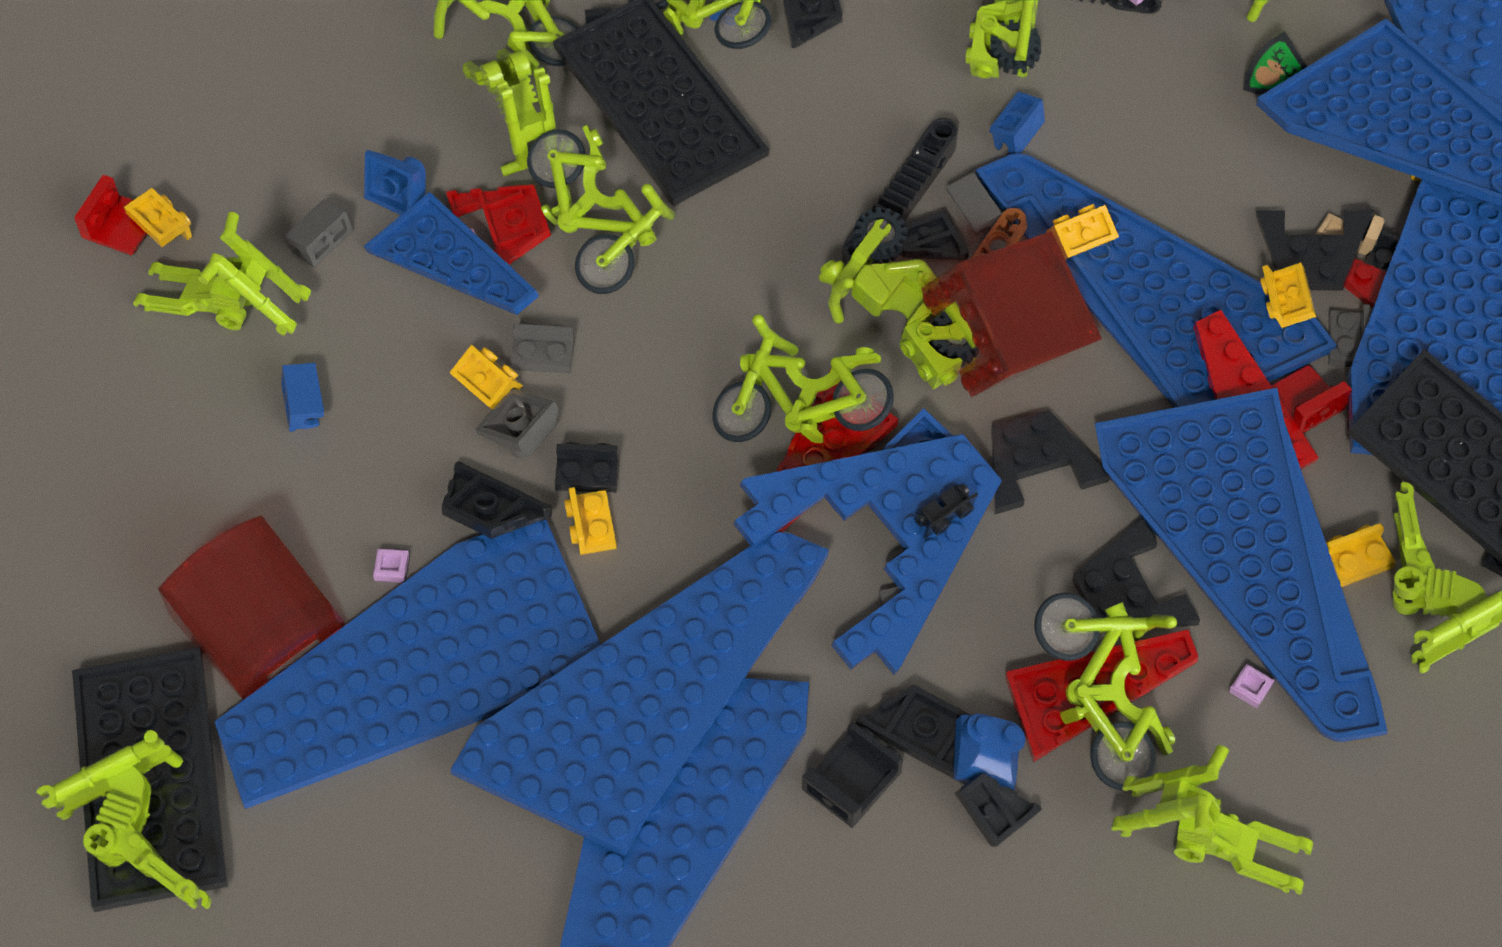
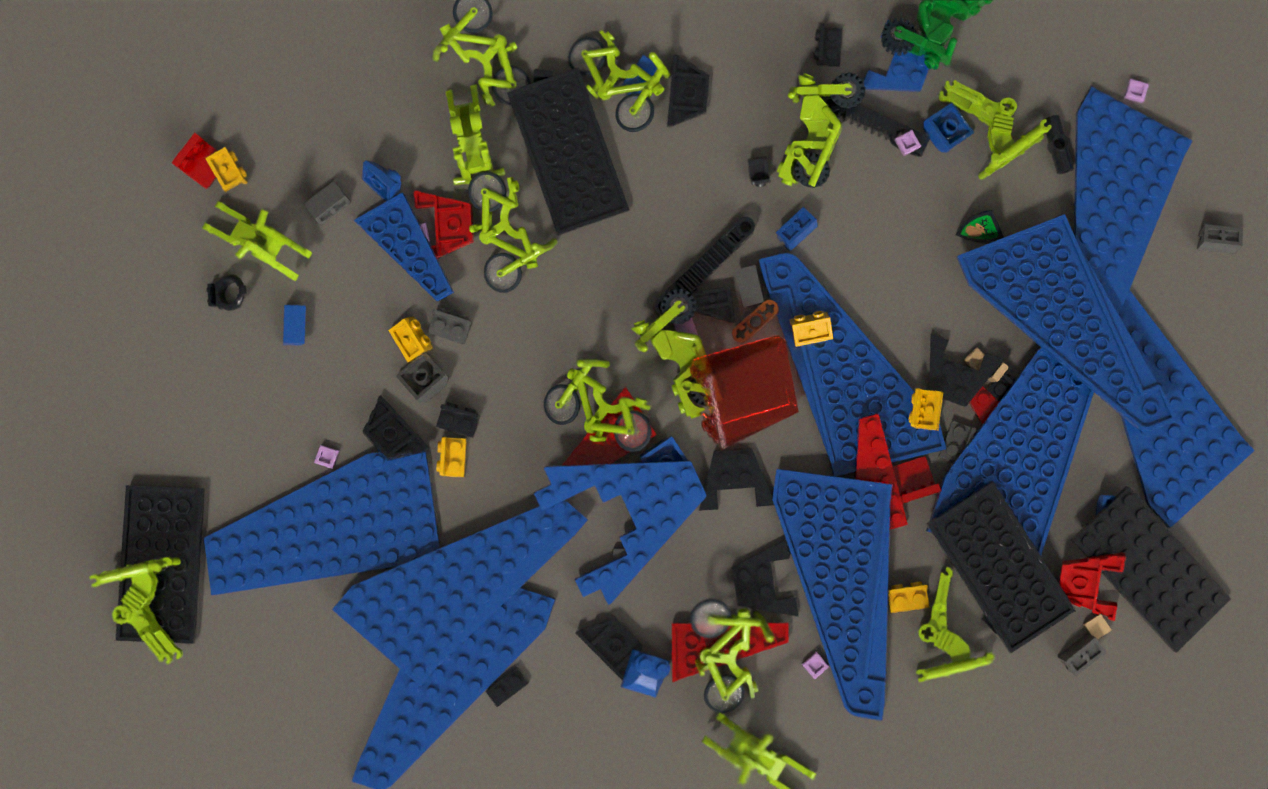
camera: 15 degrees right, 25 degrees up
clear red windscreen [158,515,345,700] -> none
black panel [802,722,903,828] -> none
black hinge [914,483,979,539] -> none
black wing [955,773,1043,847] -> none
none -> black piece [207,274,247,311]
none -> black plate [486,668,529,707]
none -> black bracket [747,156,771,187]

